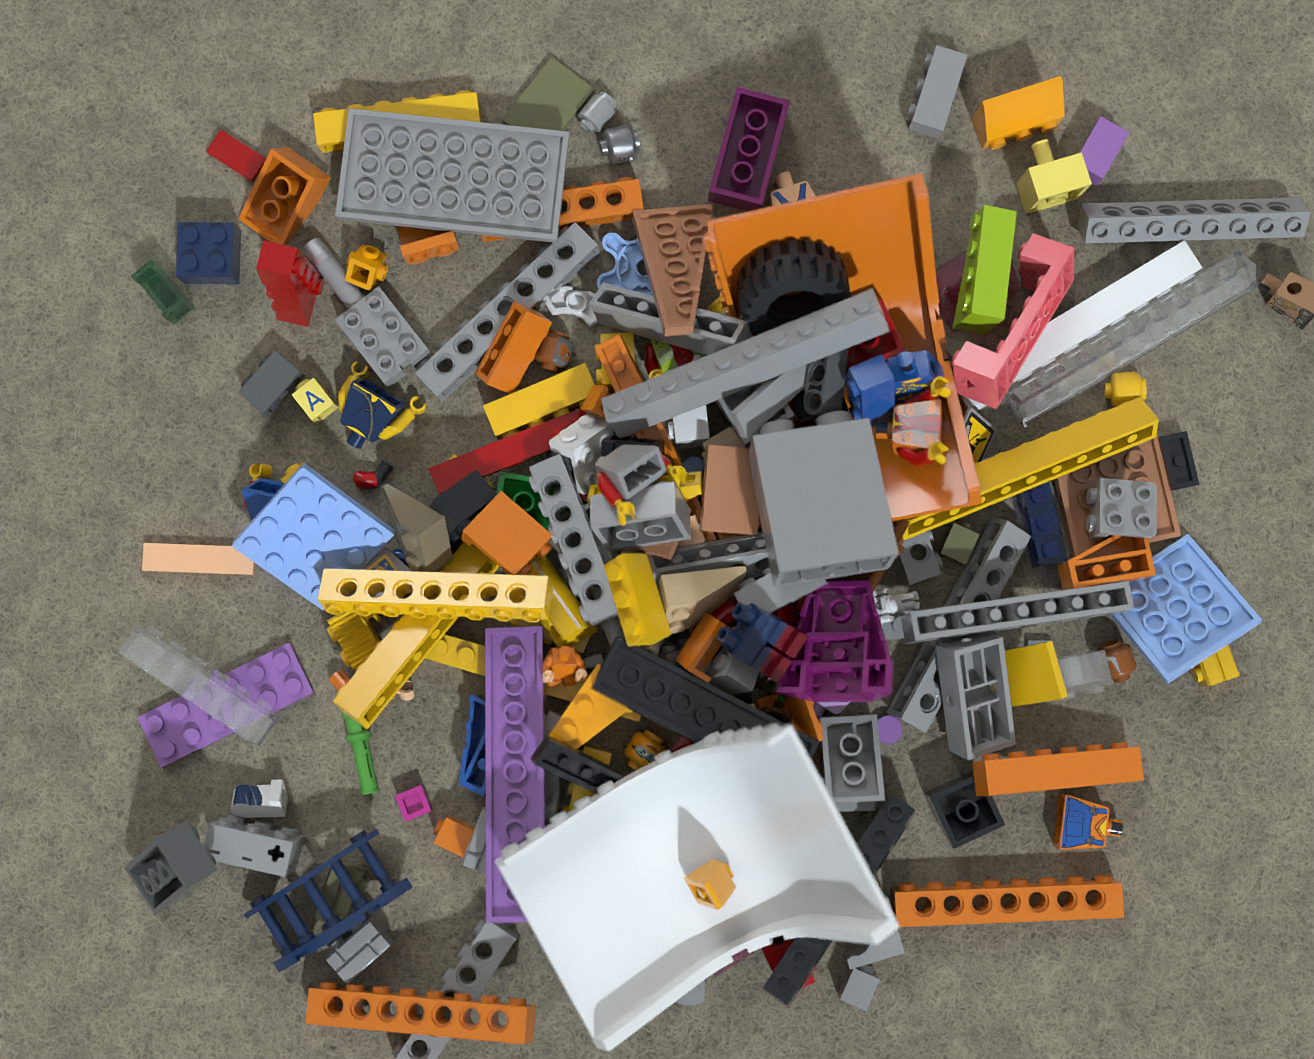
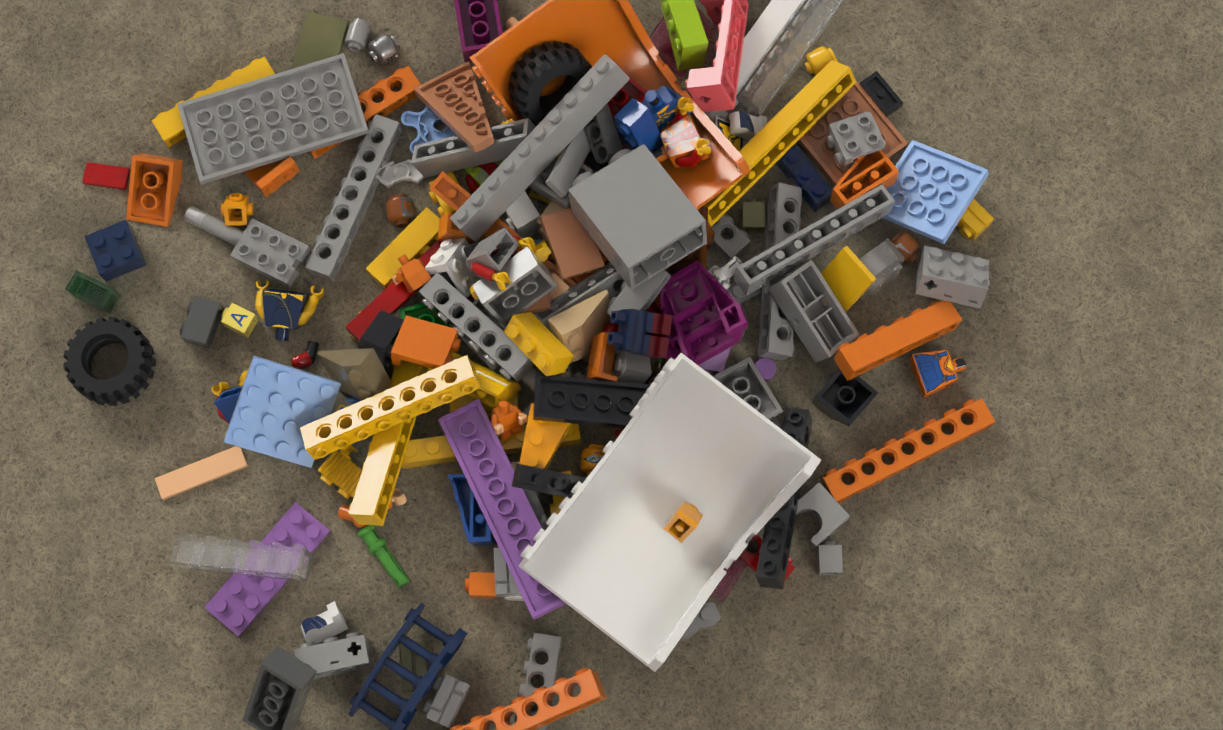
camera: 20 degrees left, 10 degrees down
red wedge [256,240,324,327] -> none
dark pink plate [395,784,433,822] -> none
orange brick [475,301,552,394] -> none
none -> black tyre [63,317,156,406]
none -> orange piece [392,254,431,294]
none -> white leg [729,111,767,141]
none -> light grey piece [915,245,990,309]

